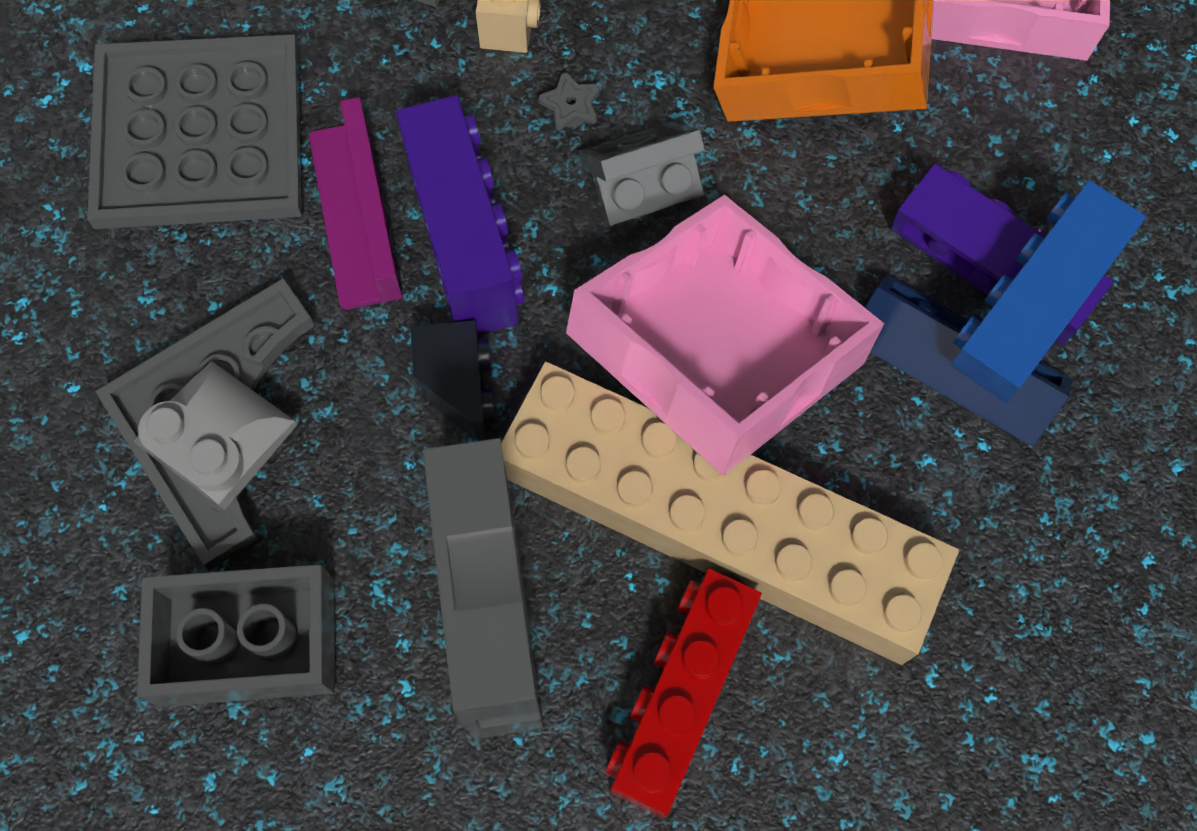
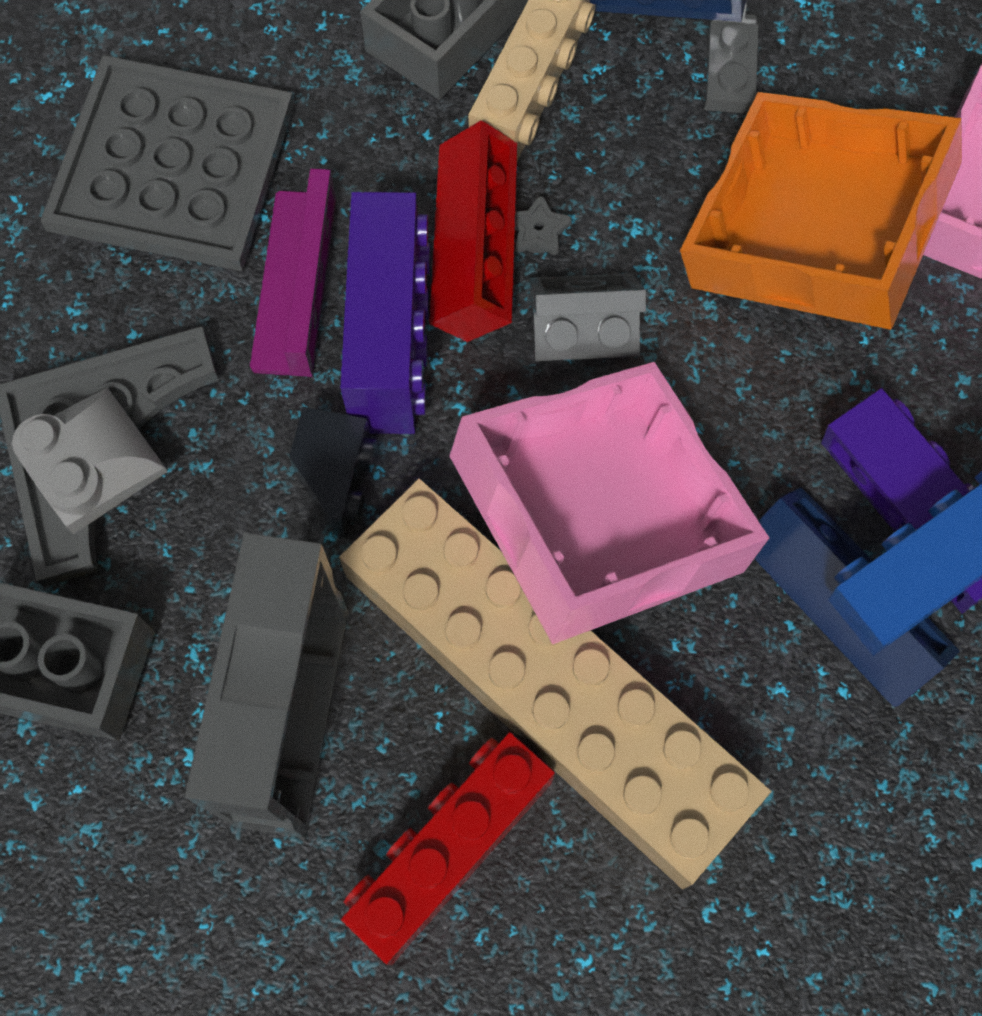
camera: 20 degrees right, 0 degrees up
none -> red brick [429,120,517,342]

